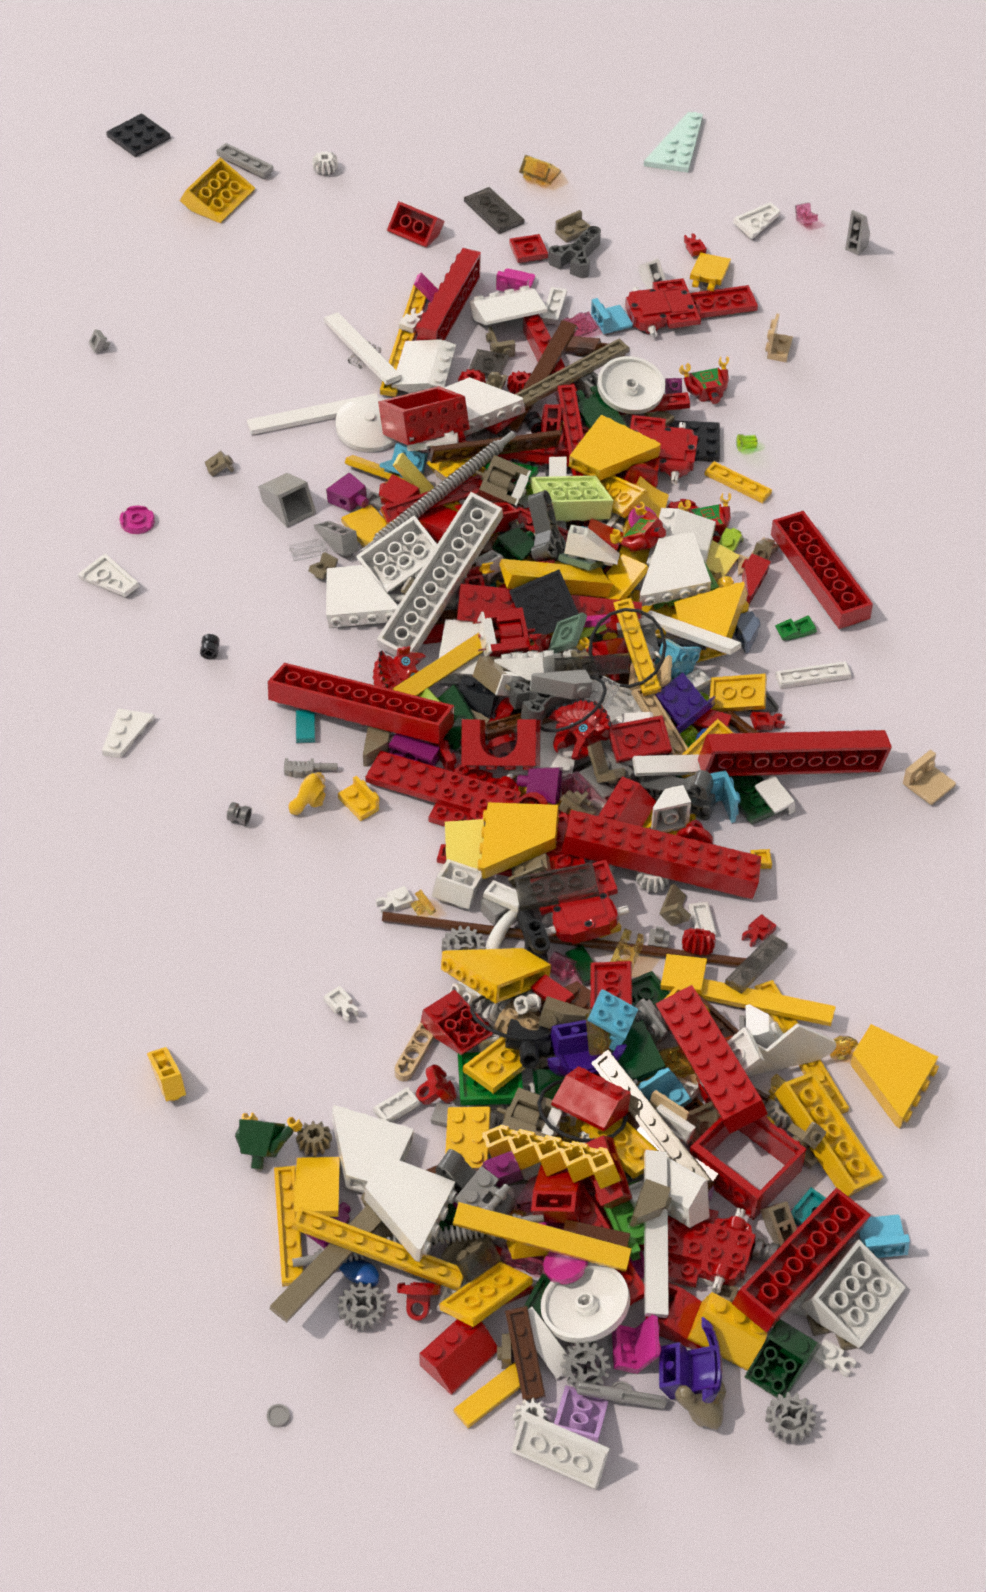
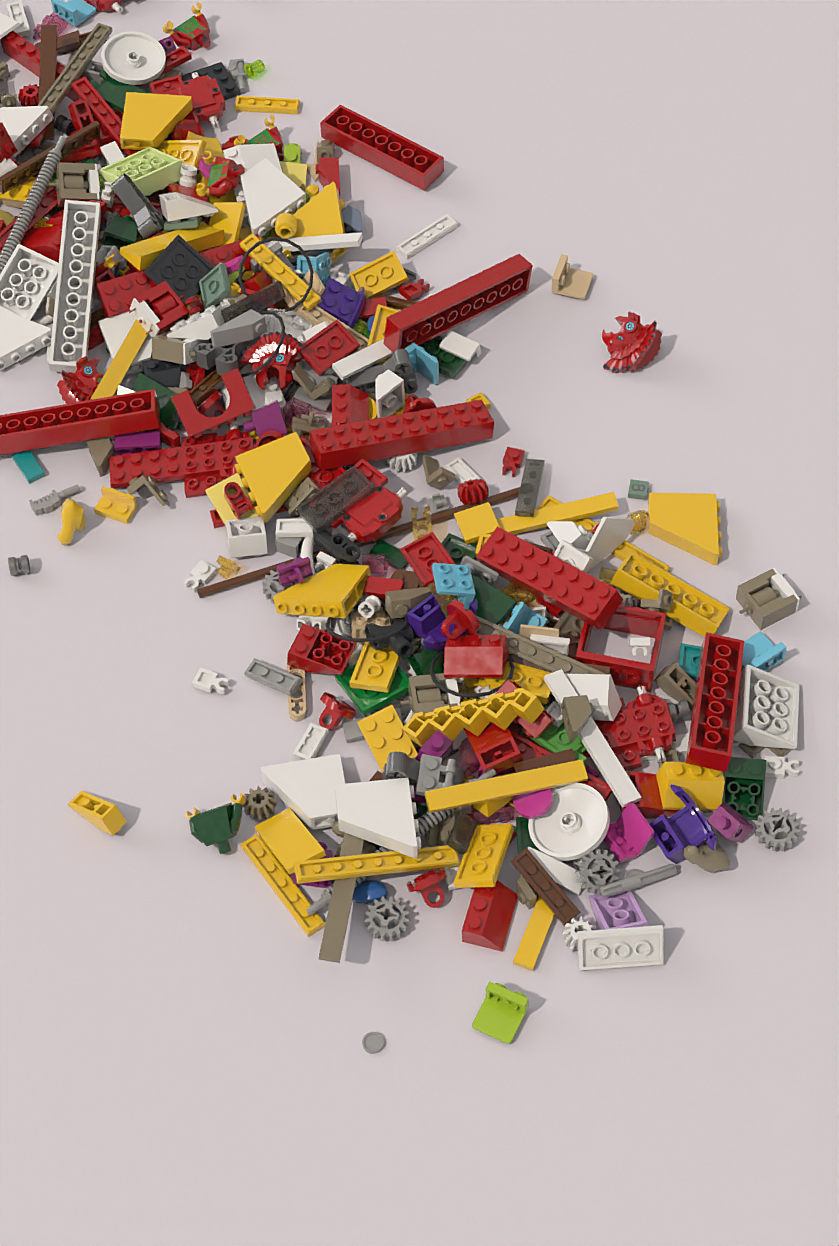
camera: 25 degrees left, 5 degrees up
green slope [775,615,817,640] -> none
none -> white plate [101,182,115,208]
none -> dark tan bracket [126,475,169,506]
none -> white wheel [179,165,197,187]
none -> light grey tile [179,372,192,389]
none -> red piece [224,482,254,519]
none -> light grey piece [228,59,247,93]
none -> light grey tile [244,658,302,697]
none -> yellow head [275,213,297,238]
none -> magenta hips [277,557,313,586]
none -> white tile [314,551,337,573]
none -> red tile [441,600,480,639]
none -> lime bracket [472,981,528,1044]
none -> red piece [602,311,662,373]
none -> sand green tile [628,479,649,500]
none -> white tile [629,638,650,656]
none -> magenta torso [708,802,755,843]
none -> dark tan piece [736,568,802,630]

